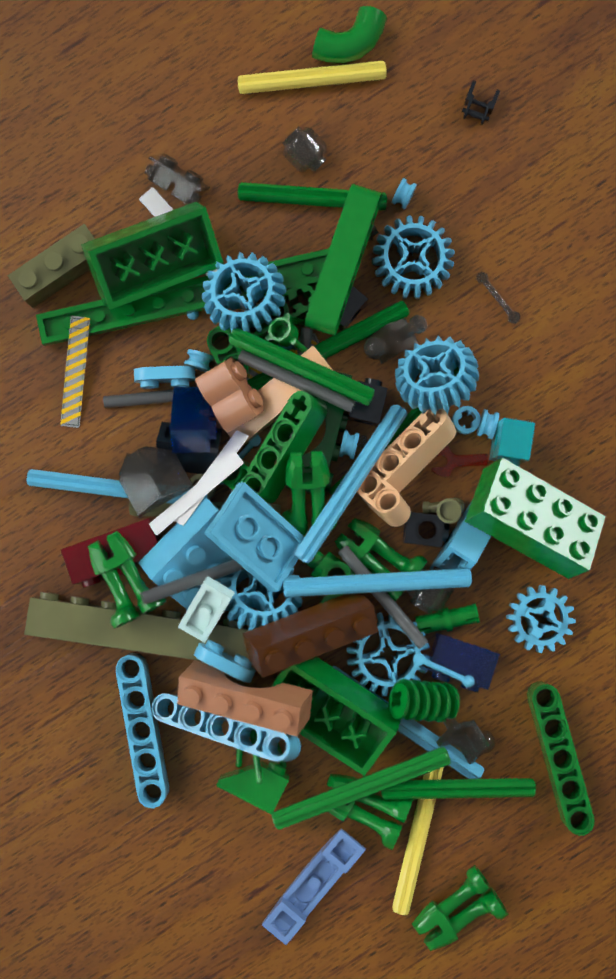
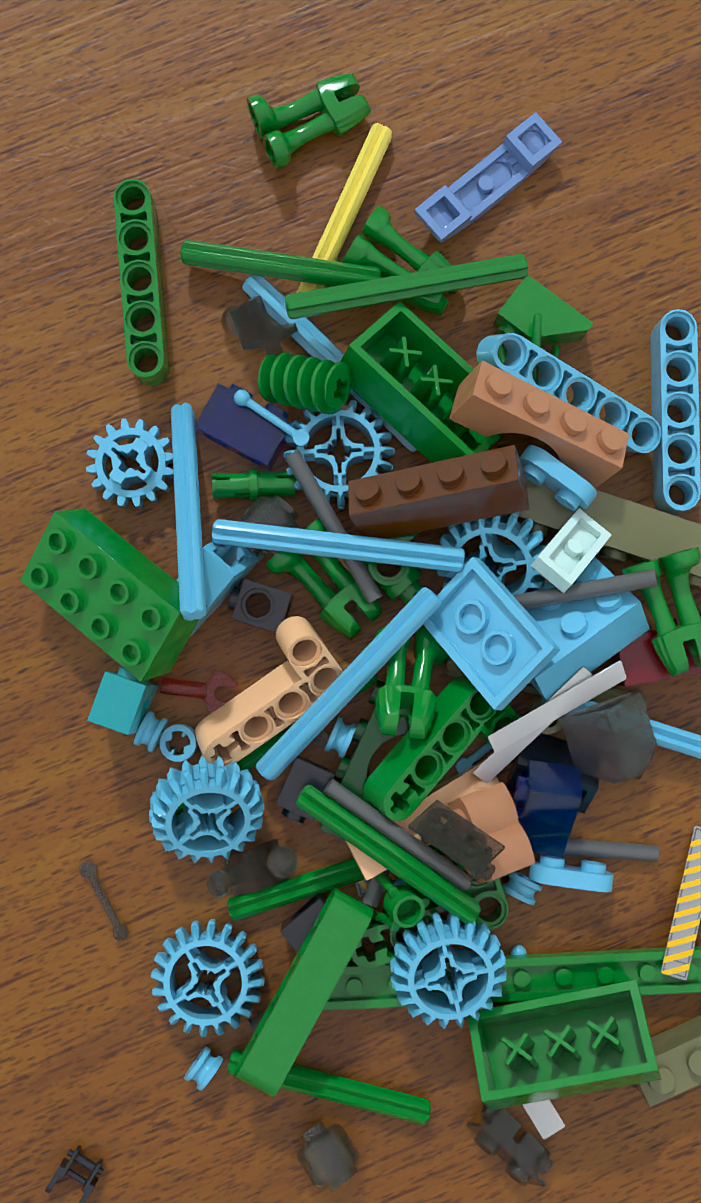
camera: 175 degrees left, 0 degrees up
olive piece [423,498,465,523] -> none
none -> medium azure axle [171,403,206,621]
none -> clear smoke hinge [408,800,505,881]

